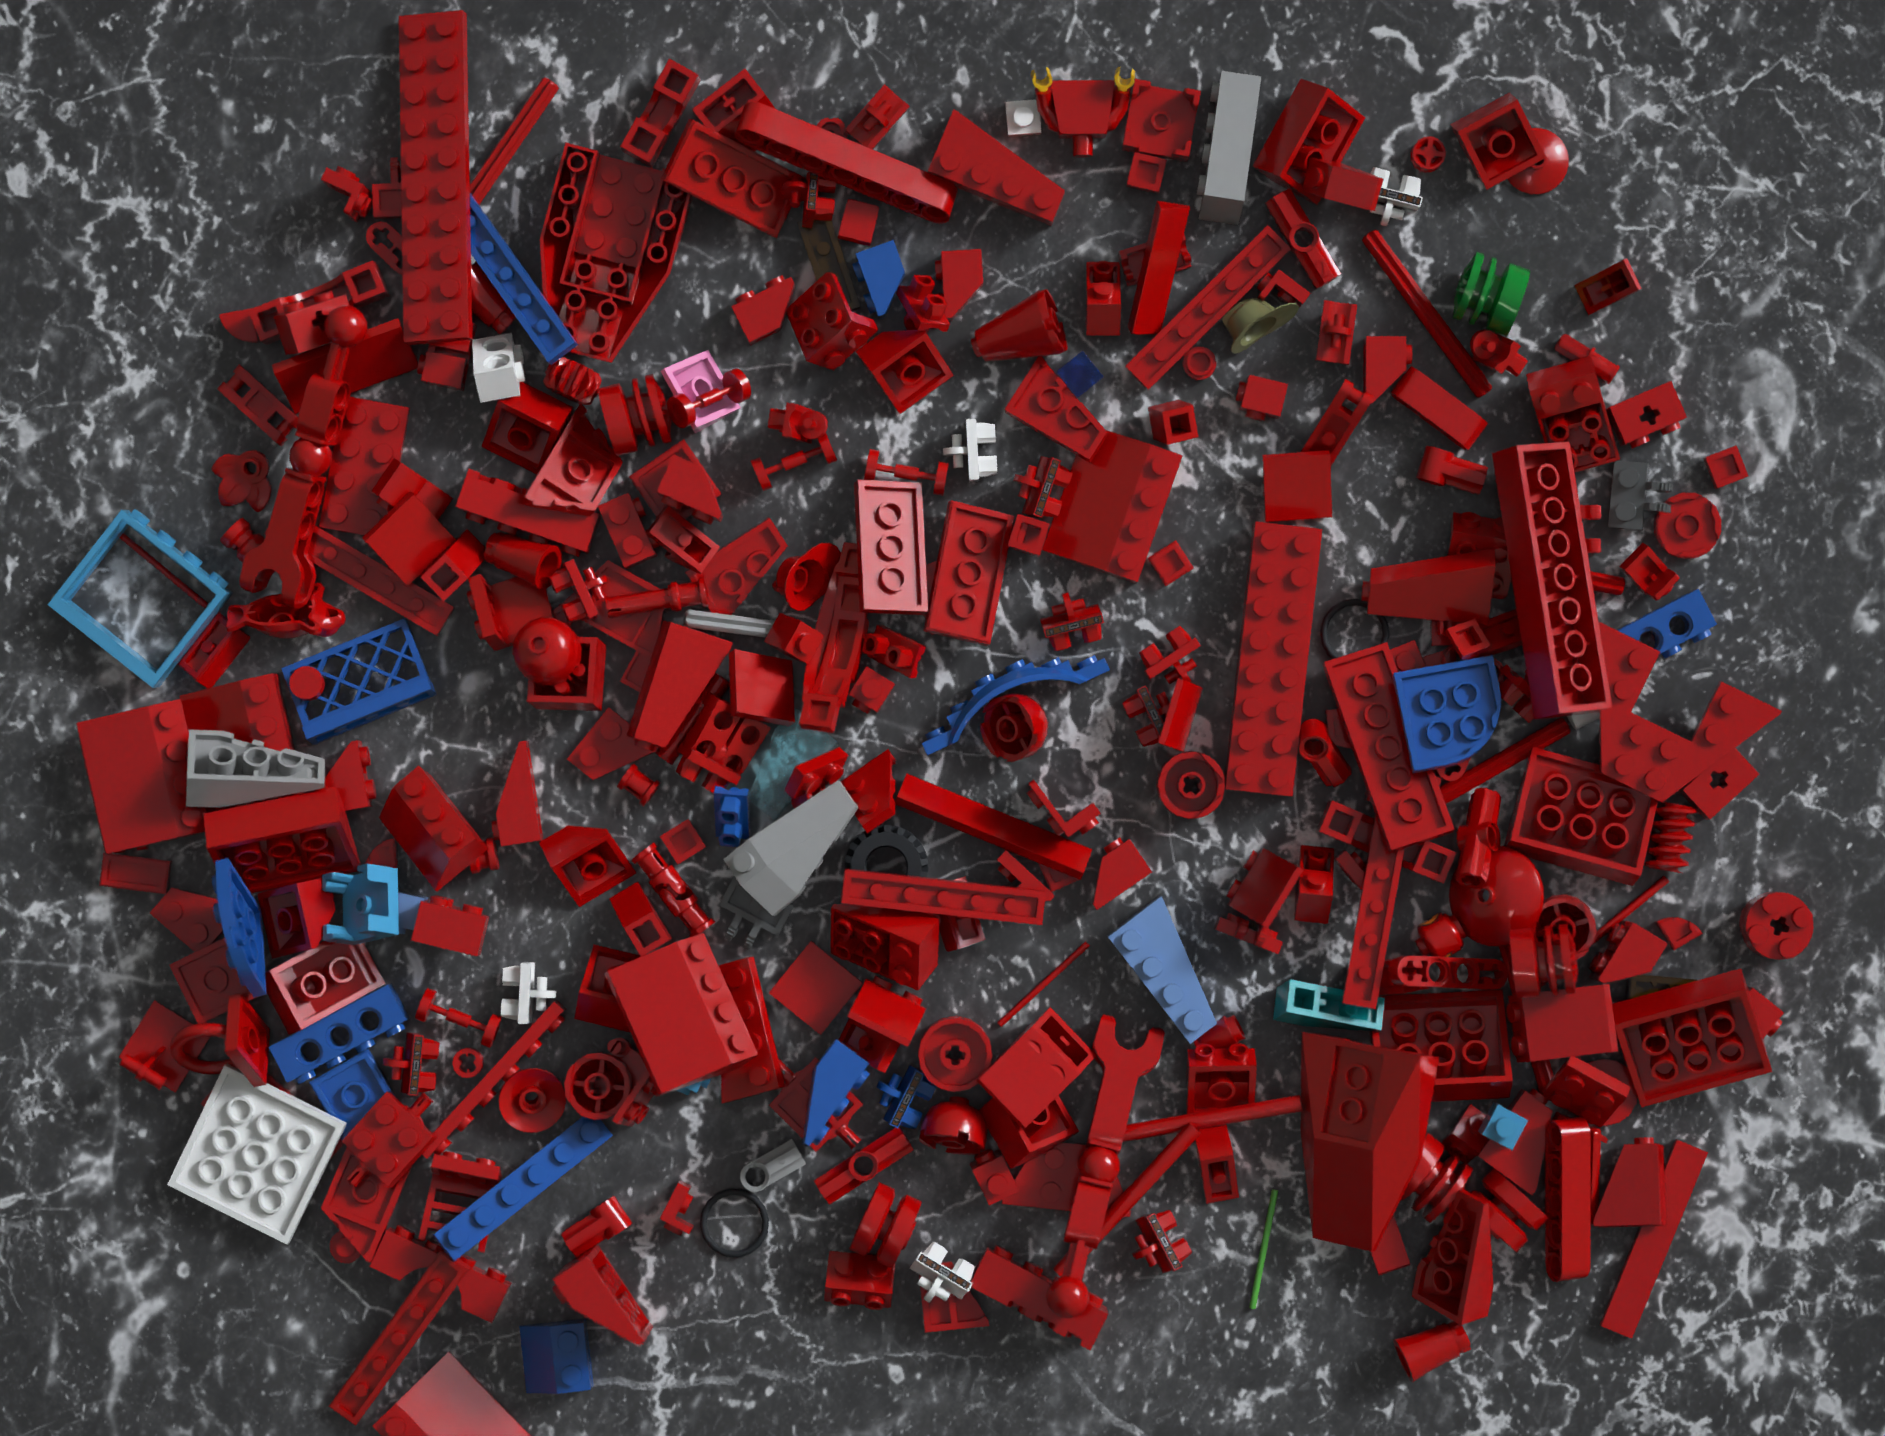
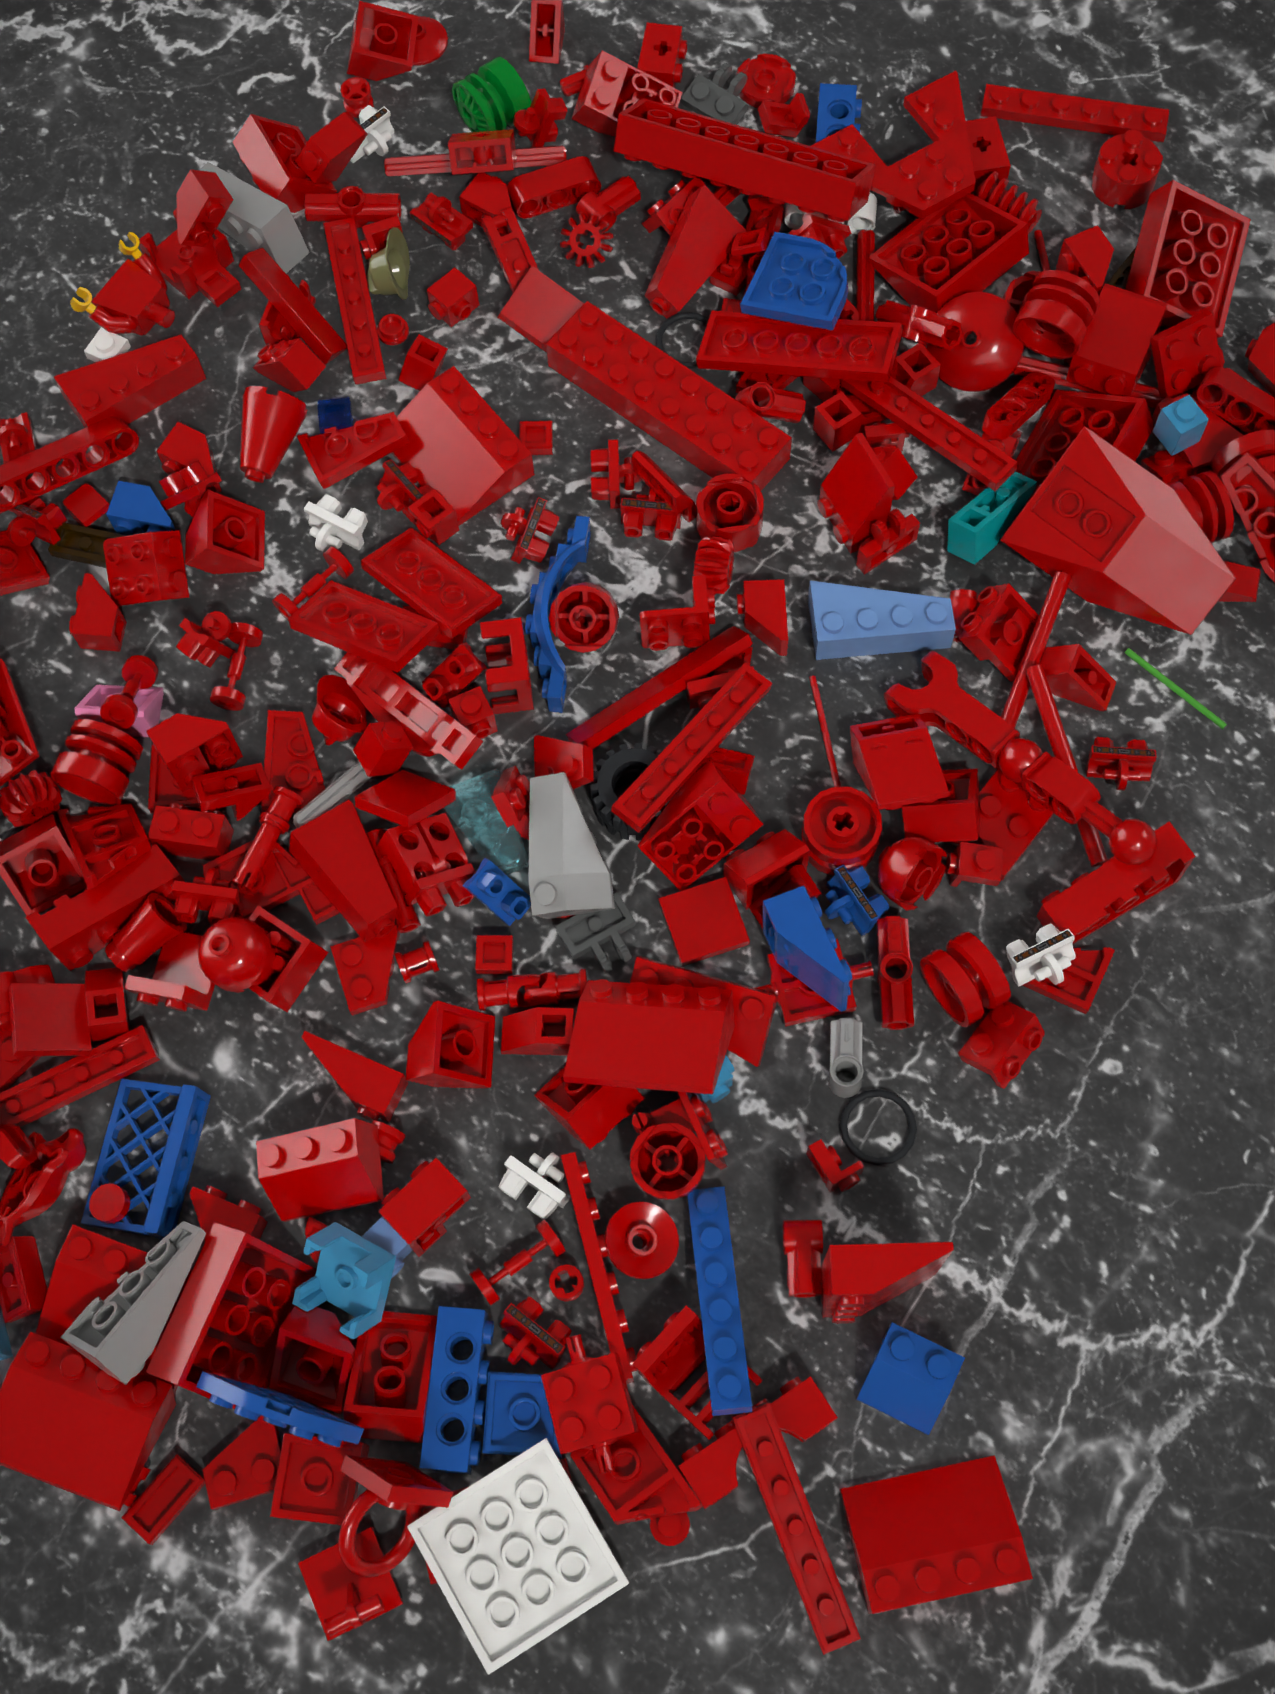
camera: 60 degrees left, 20 degrees down
red head [1414,912,1467,957] -> none
red plate [1703,445,1749,489] -> none
none -> red slope [176,169,234,247]
none -> red brick [448,129,517,175]
none -> red panel [480,617,534,714]
none -> red gear [560,212,614,268]
none -> red gear [693,536,735,595]
none -> red plate [980,84,1169,142]

